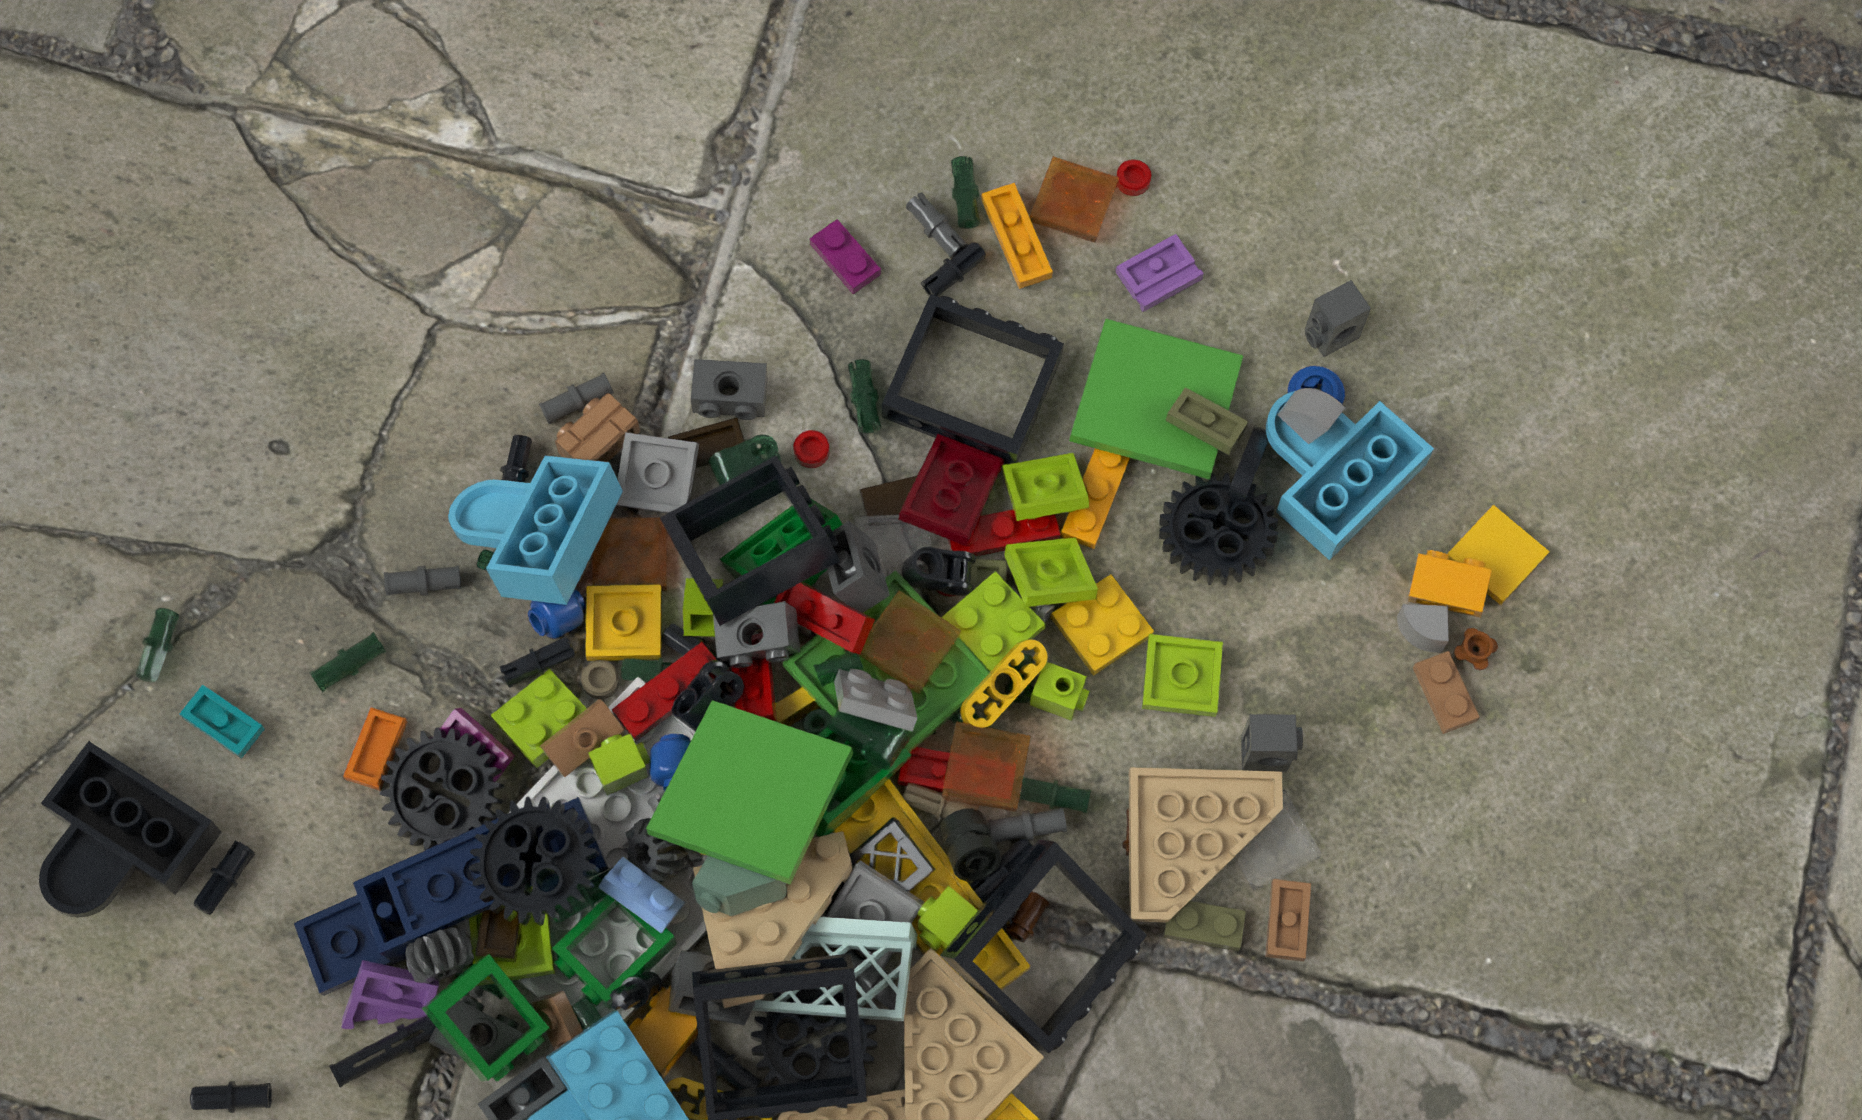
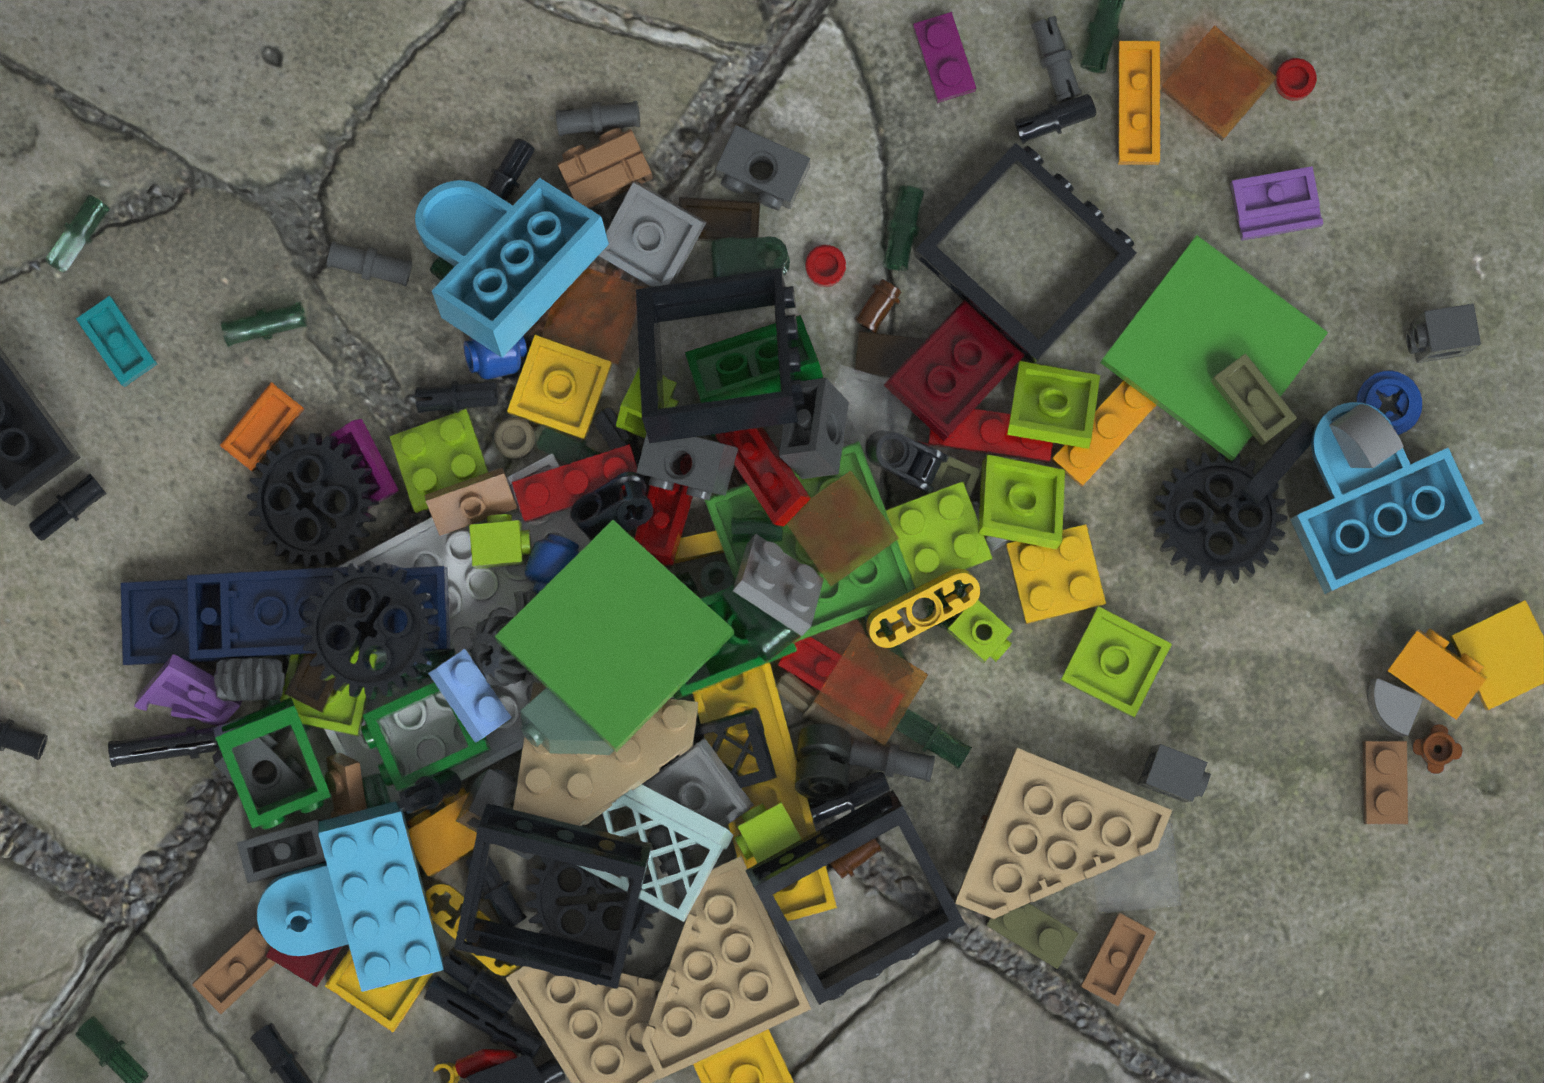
camera: 30 degrees right, 15 degrees up
none -> reddish brown pin [854,279,902,333]

